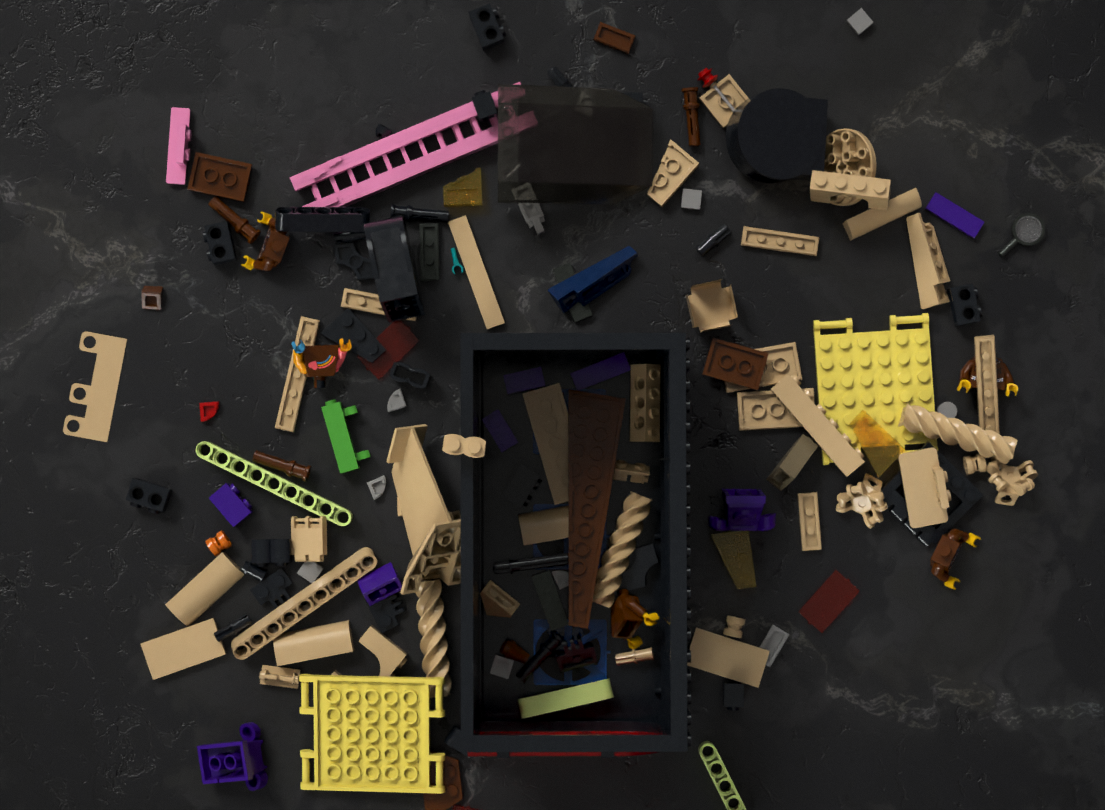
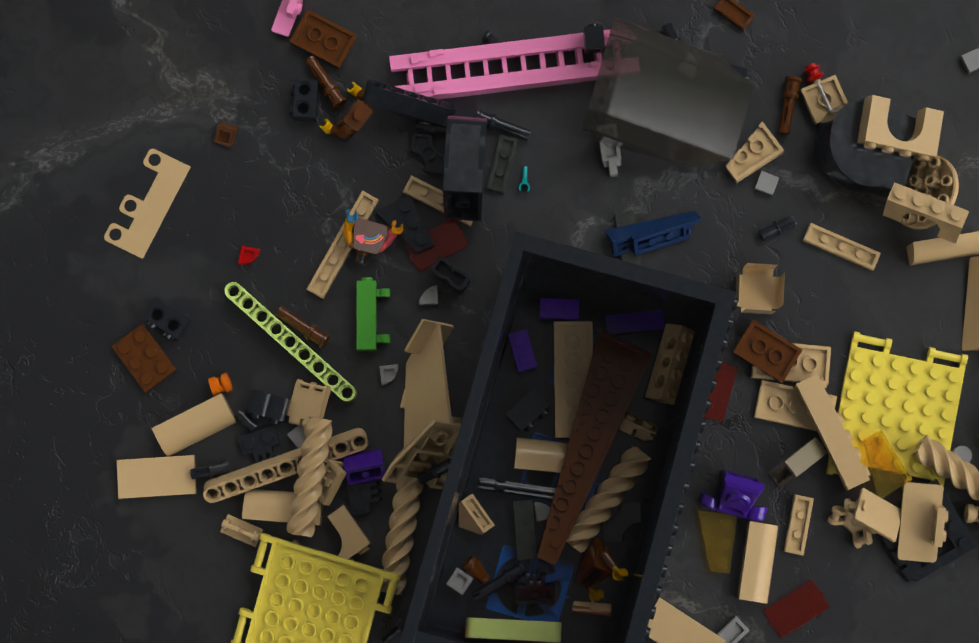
camera: 20 degrees right, 5 degrees down
dark purple piece [197,722,268,791] -> none
dark purple brick [209,483,253,527] -> none
tan brick [442,434,487,458] -> none
clear yellow wing [443,168,482,207] -> none
tan tile [448,215,505,330] -> none
tan wheel [723,615,746,638] -> none
reddish brown torso [930,529,981,590] -> none
none -> reddish brown plate [112,324,177,393]
none -> tan piece [287,416,333,537]
none -> tan bracket [318,460,347,506]
none -> black axle [417,458,451,484]
none -> clear red piece [704,361,738,422]
none -> tan brick [736,521,778,603]
none -> tan container [853,488,901,542]
none -> tan arch [857,95,944,161]

